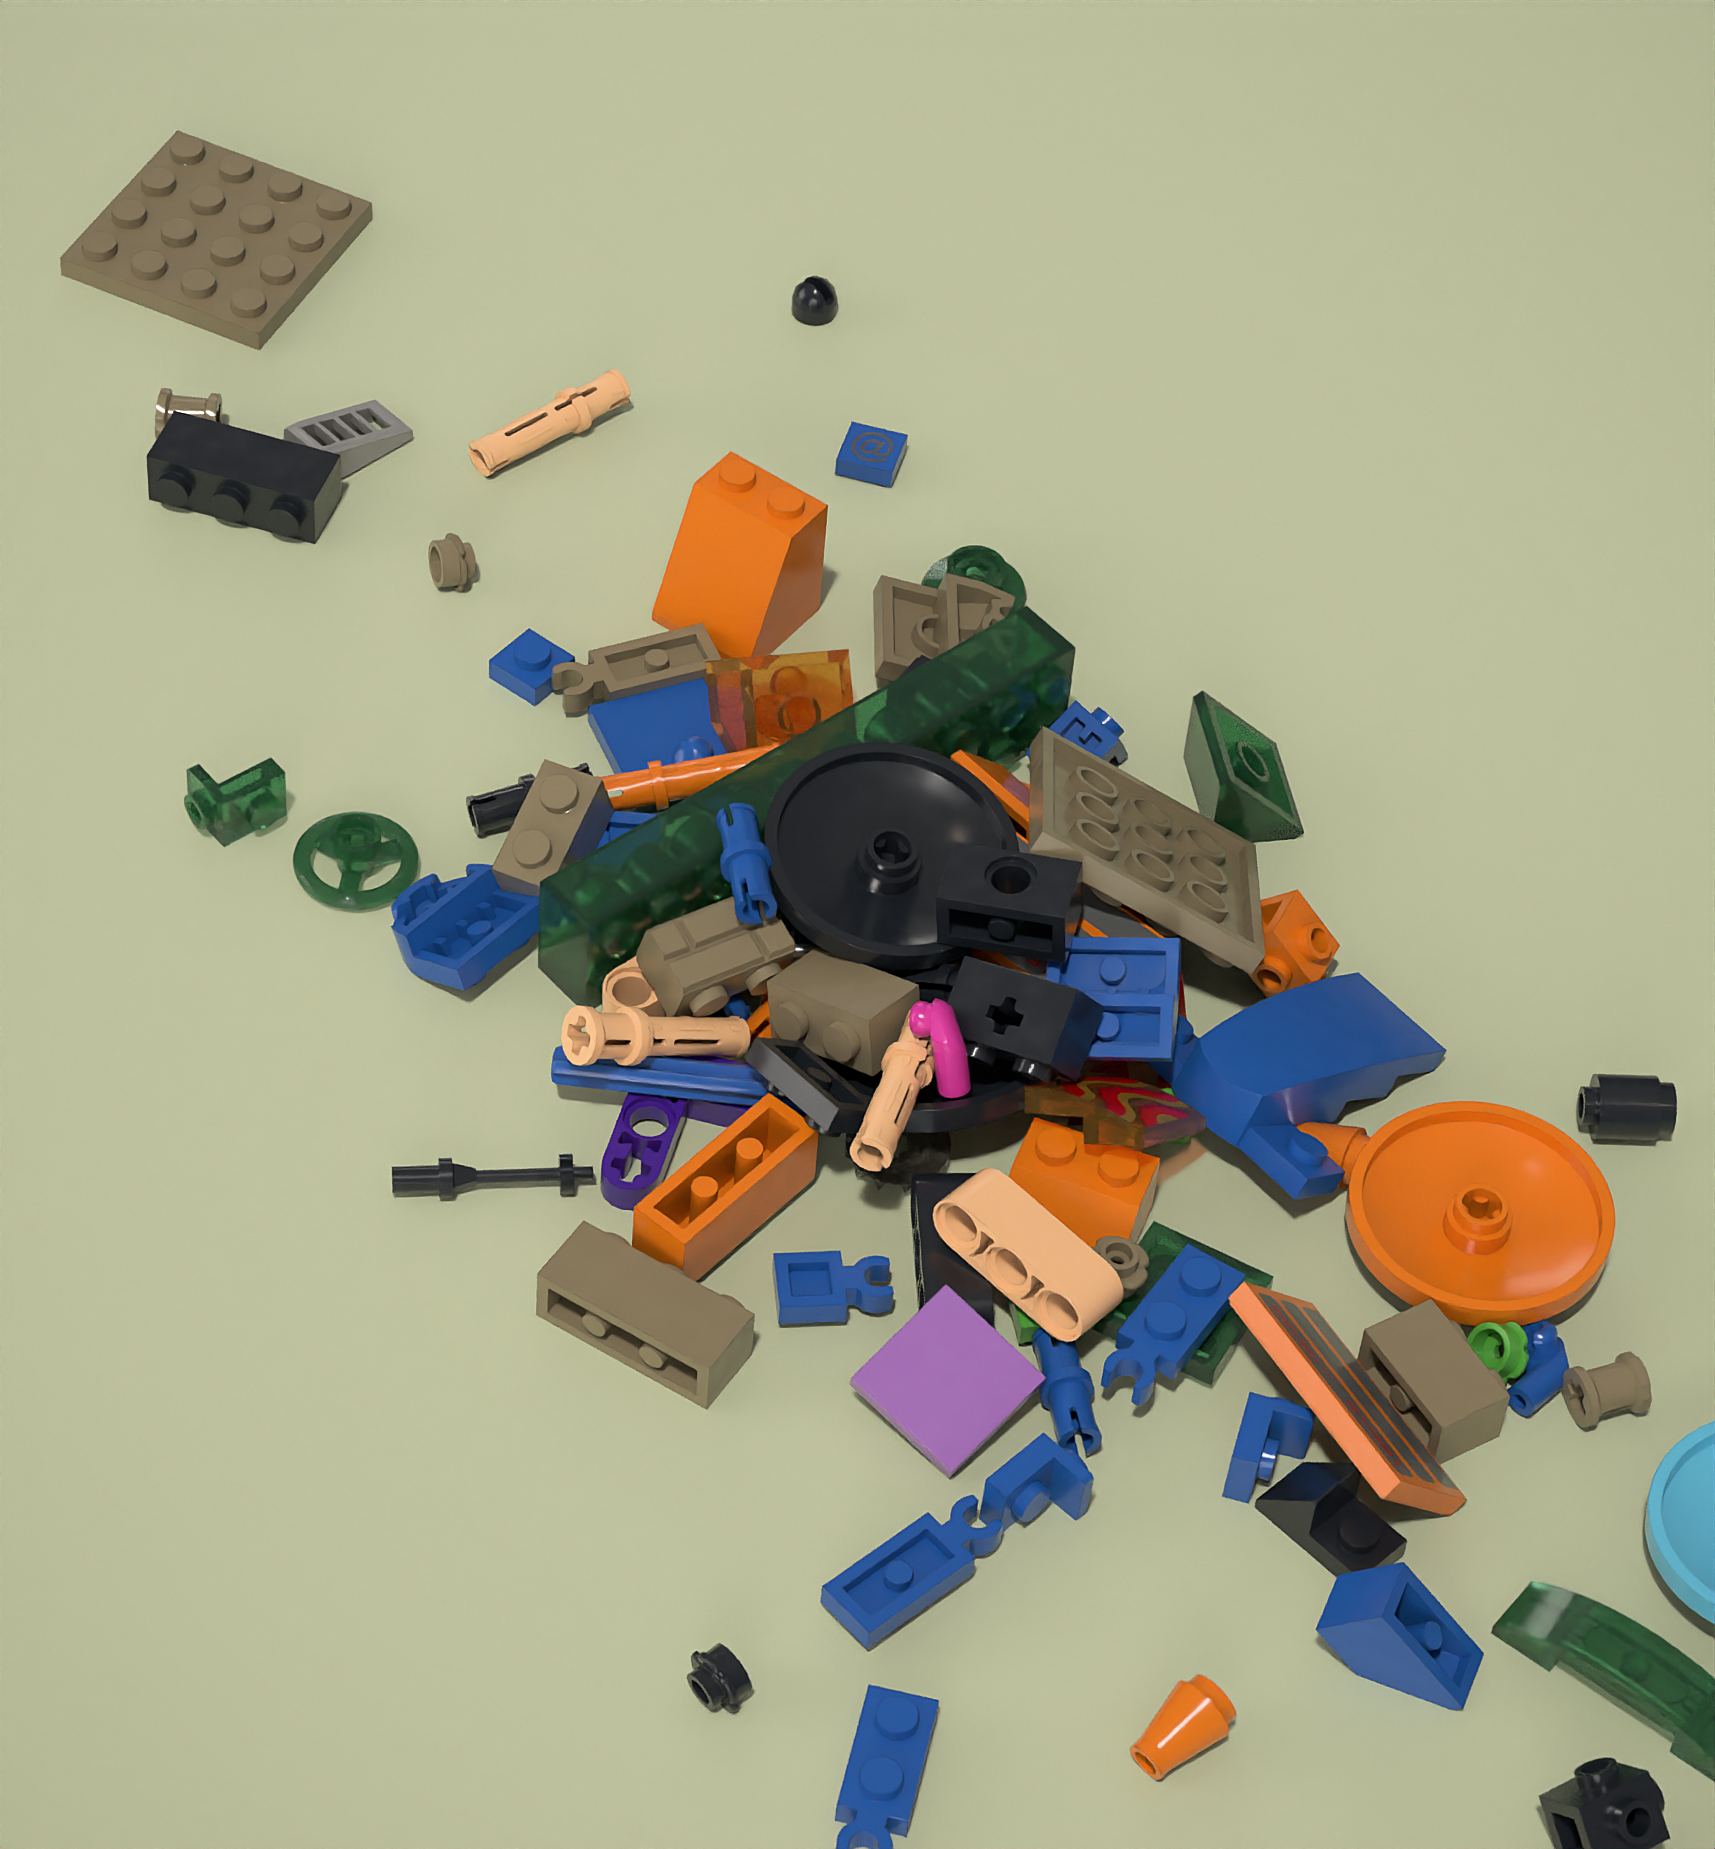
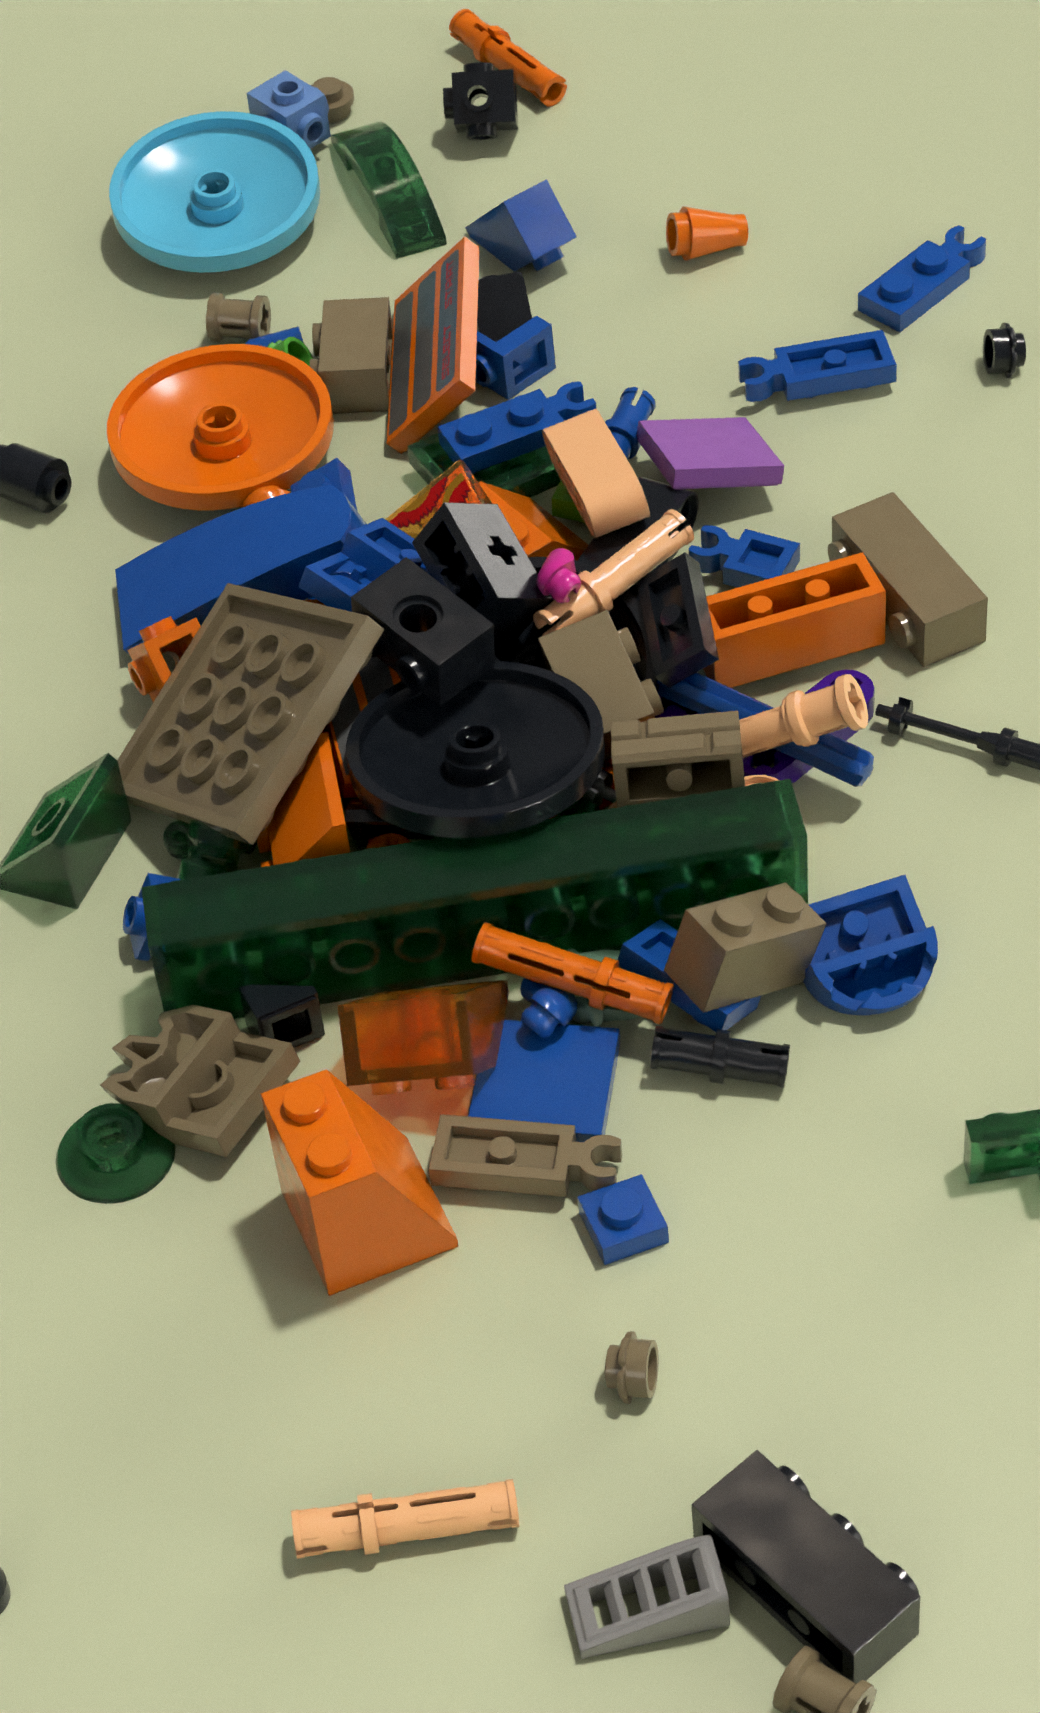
camera: 140 degrees left, 0 degrees up
clear green piece [292,811,420,910] -> none
blue pin [716,802,777,924] -> none
blue tile [835,421,908,487] -> none
blue bracket [979,1432,1094,1533] -> none
dark tan plate [1090,1236,1149,1299] -> none

